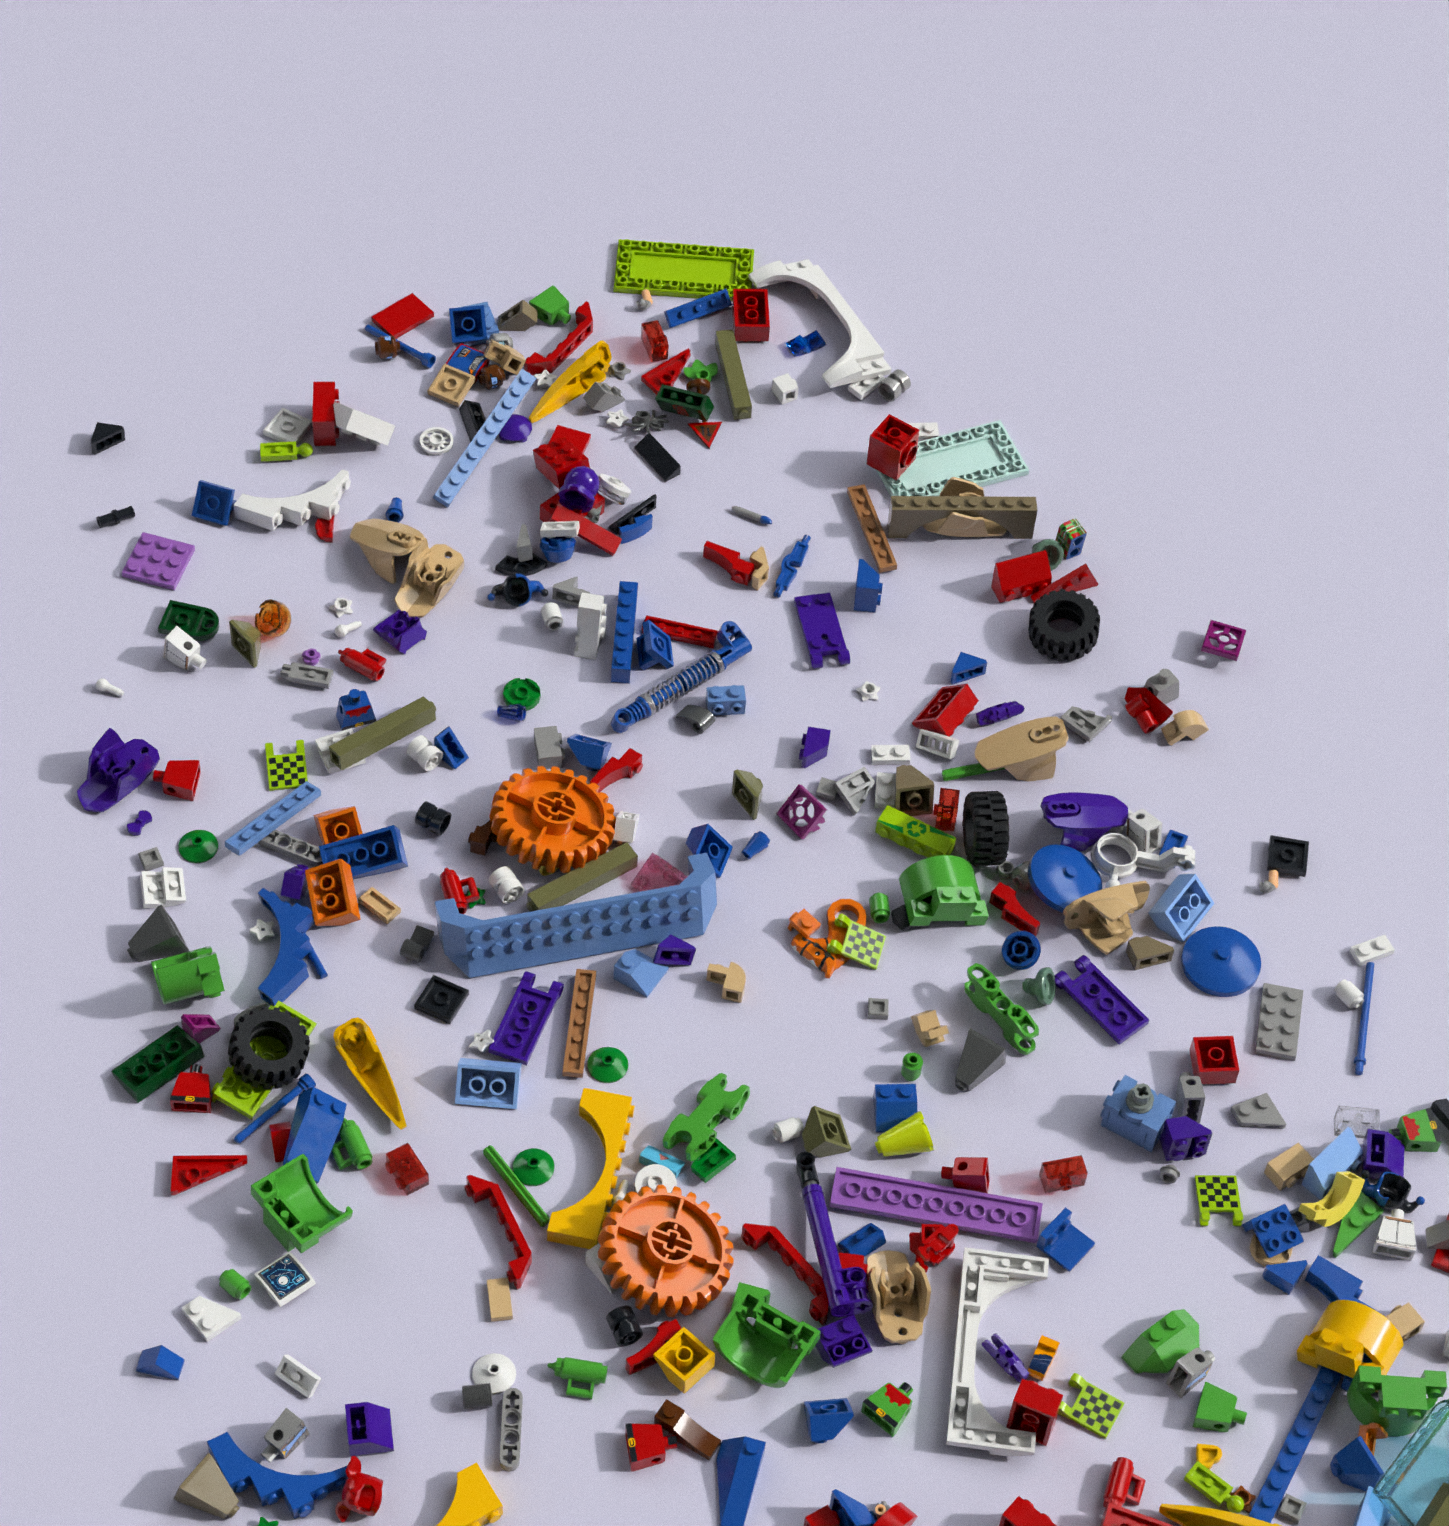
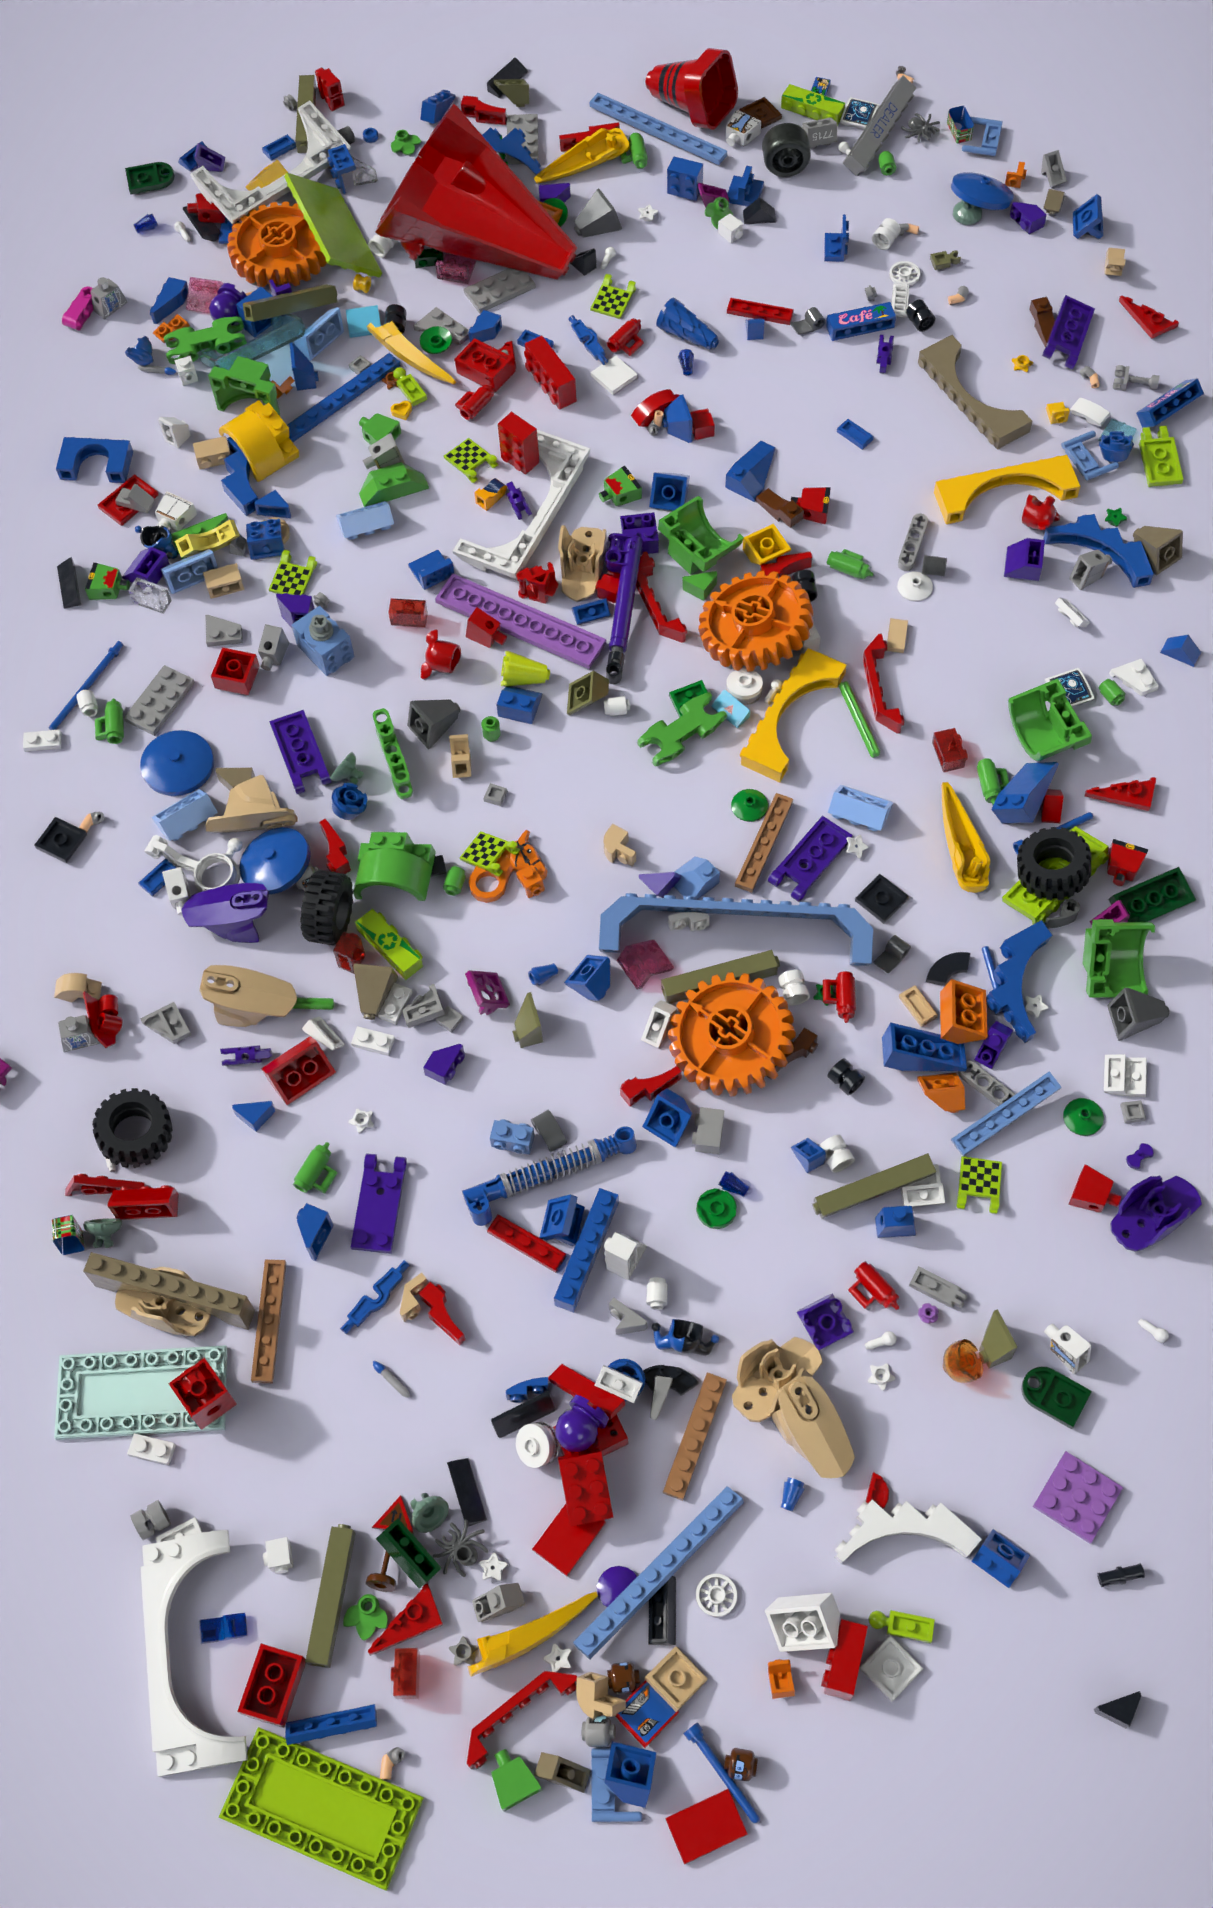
camera: 155 degrees left, 10 degrees up
green dish [513,1148,554,1186] -> none
none -> bright green piece [95,698,124,744]
none -> bright green piece [293,1142,337,1193]
none -> light blue slope [336,501,394,540]
none -> sand green hair [410,1493,449,1533]
none -> red piece [421,629,461,679]
none -> medium nougat plate [663,1372,727,1501]
none -> orange bracket [768,1659,795,1699]
none -> black tile [926,952,971,986]

